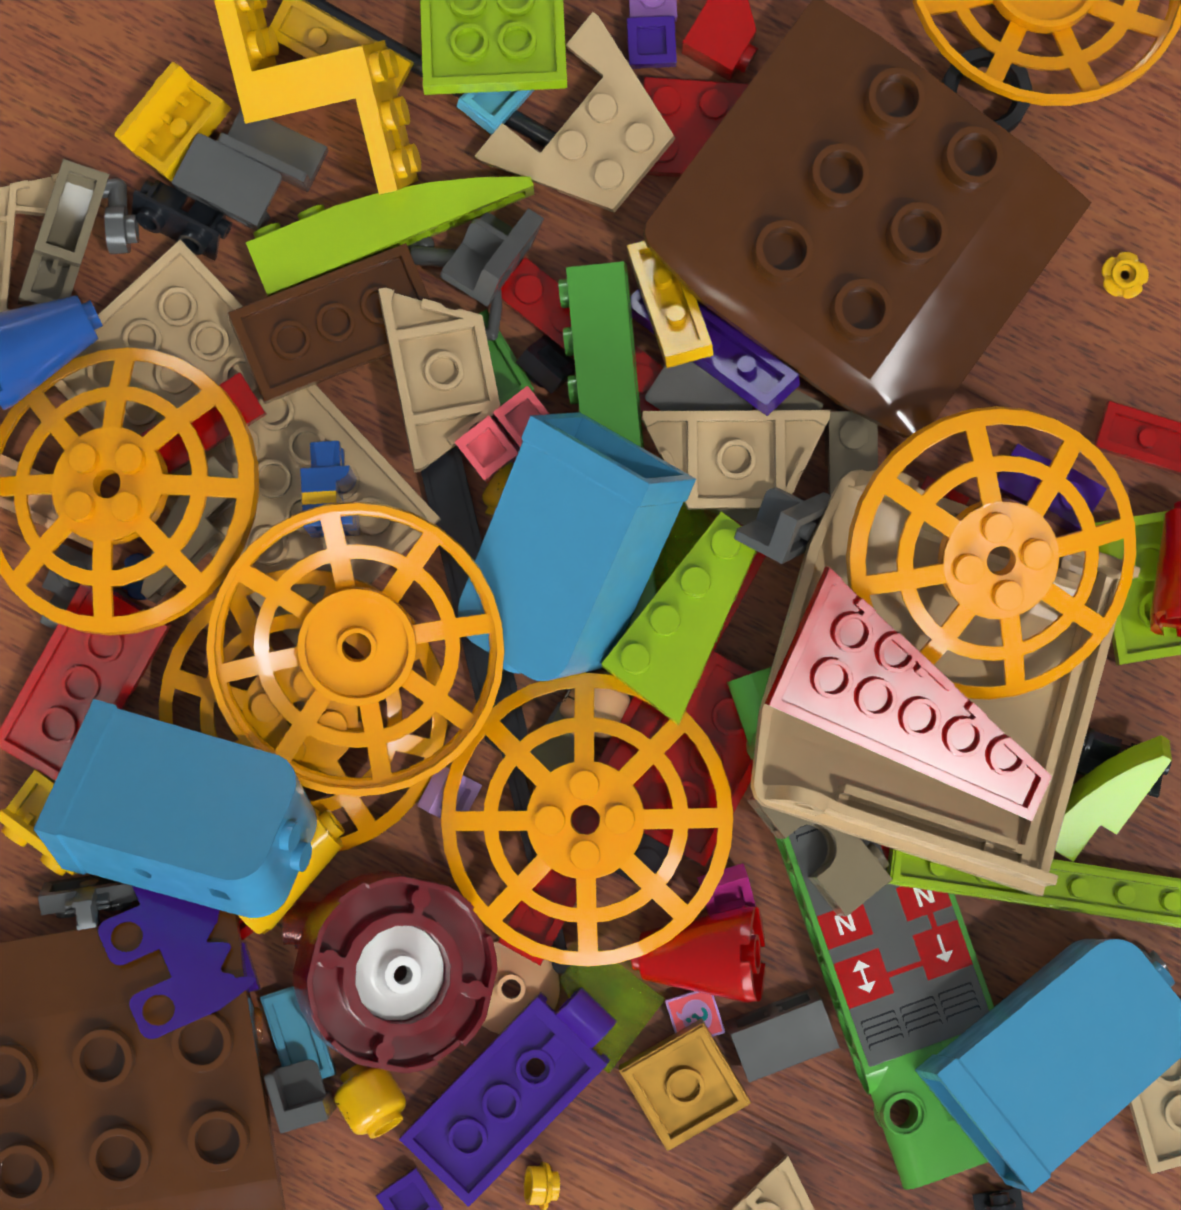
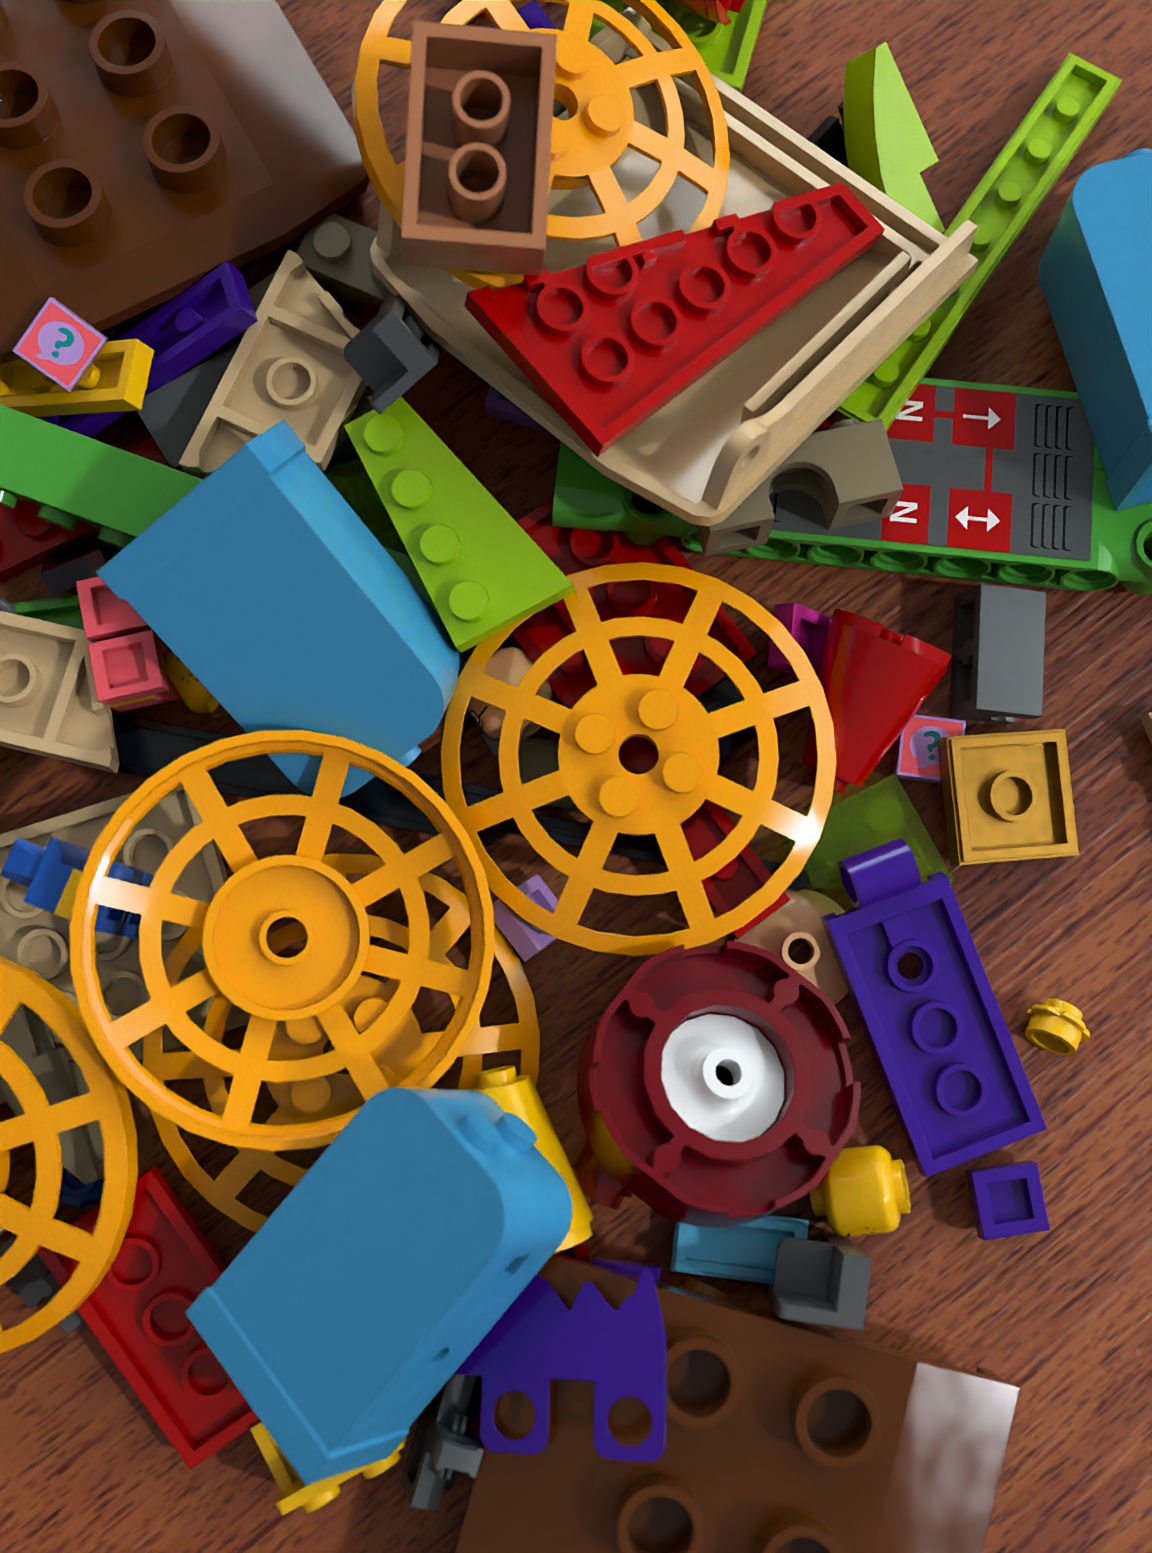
camera: 60 degrees left, 5 degrees down
none -> tile [12,297,109,392]
none -> nougat brick [401,21,557,276]

